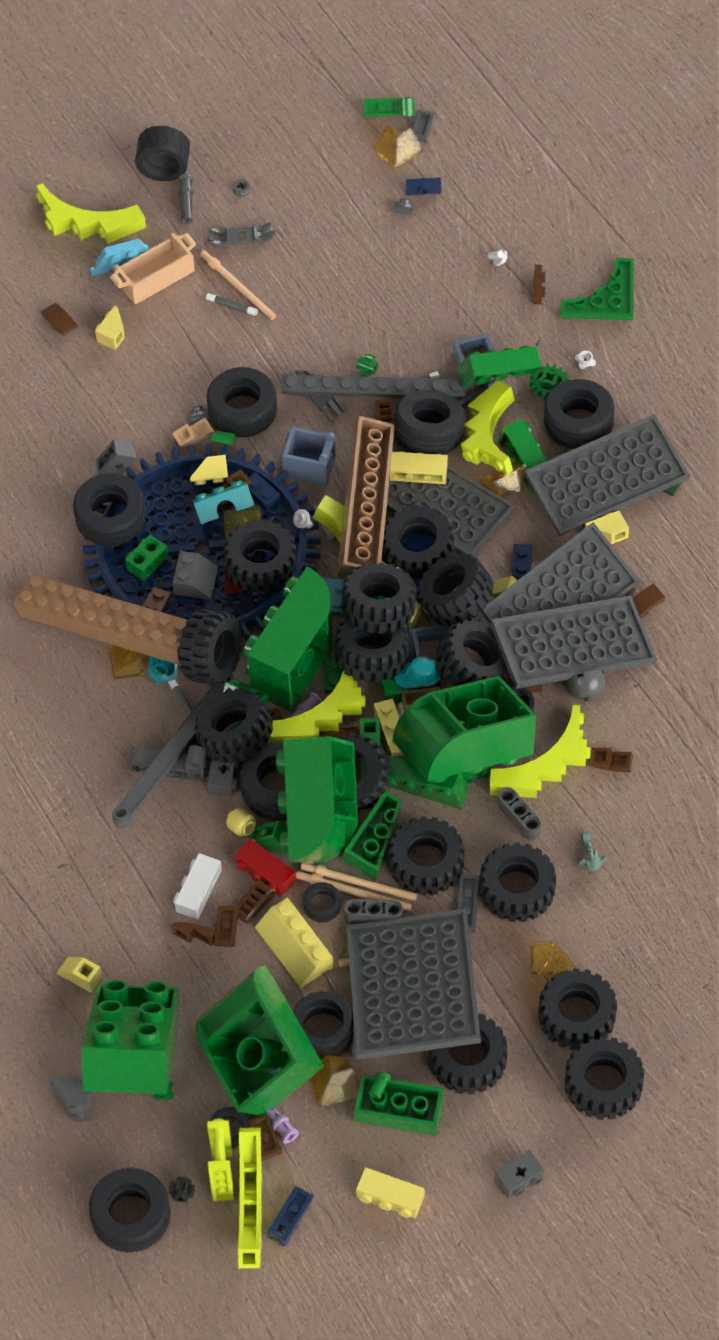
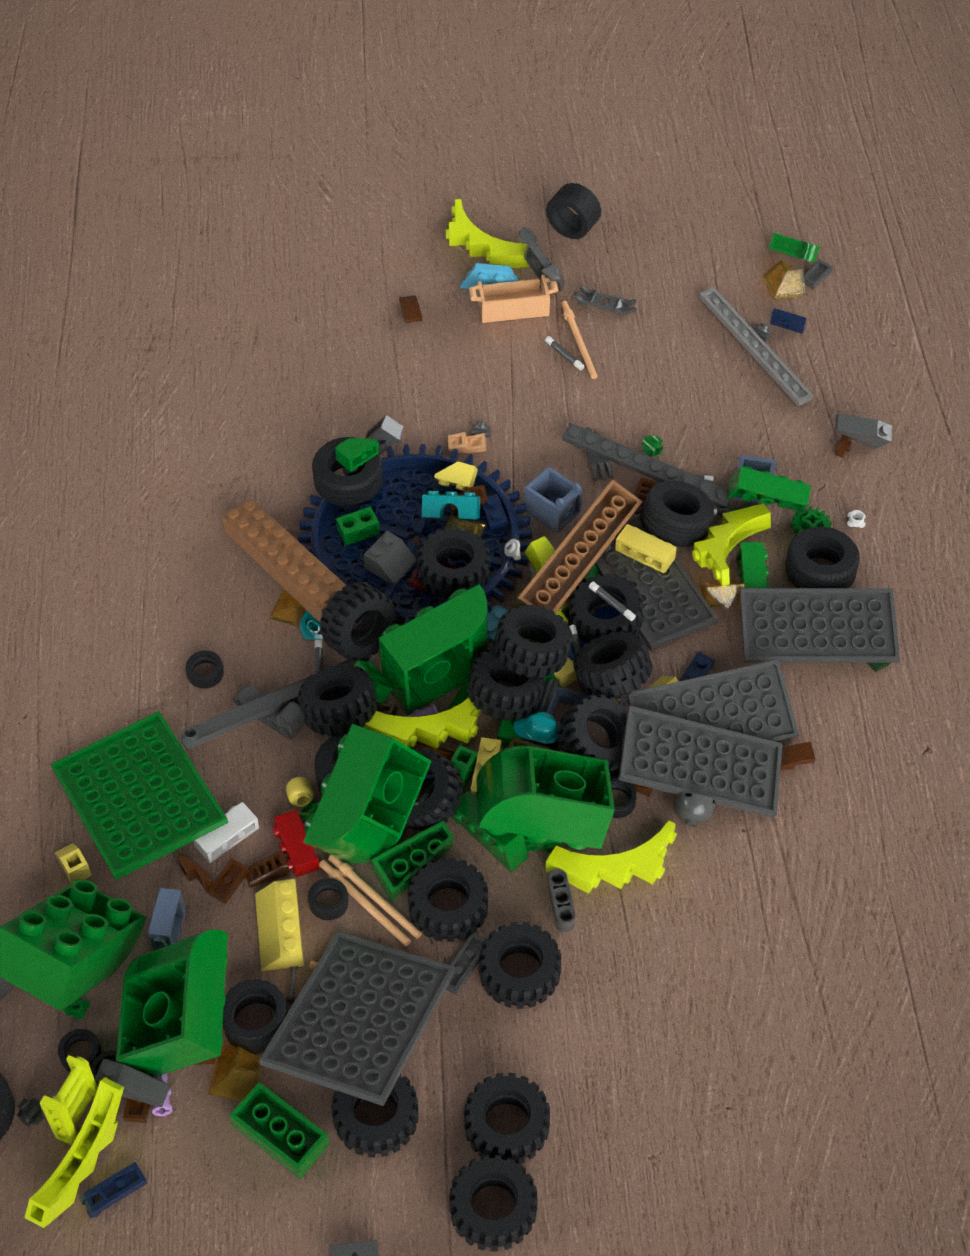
camera: 25 degrees right, 5 degrees down
light yellow slope [95,306,125,350] -> none
reddish brown plate [142,587,171,612] -> none
dark grey pin [178,173,194,224] -> none
black tyre [207,367,277,438] -> none
dark grey brick [207,759,240,796] -> none
green slope [211,431,237,446] -> none
dark grey bush [234,179,250,196] -> none
dark grey beam [344,899,403,924] -> none
light yellow brick [356,1167,425,1218] -> none
green pin [369,1071,391,1099] -> none
white plate [488,249,507,266] -> none
clear yellow slope [530,940,577,982] -> none
green plate [561,258,634,320] -> none
sand green piece [577,831,608,871] -> none
light yellow slope [585,511,629,544] -> none
reddish brown slope [590,747,633,773] -> none
none -> green plate [50,711,229,880]
none -> black tyre [58,1029,102,1072]
none -> dark grey slope [95,1059,170,1107]
none -> sand blue window [148,888,186,950]
none -> black tyre [186,651,224,688]
none -> green slope [335,438,379,472]
none -> dark grey piece [518,227,565,292]
none -> dark grey bar [589,582,636,621]
none -> light grey plate [699,287,813,406]
none -> dark grey slope [835,414,892,449]

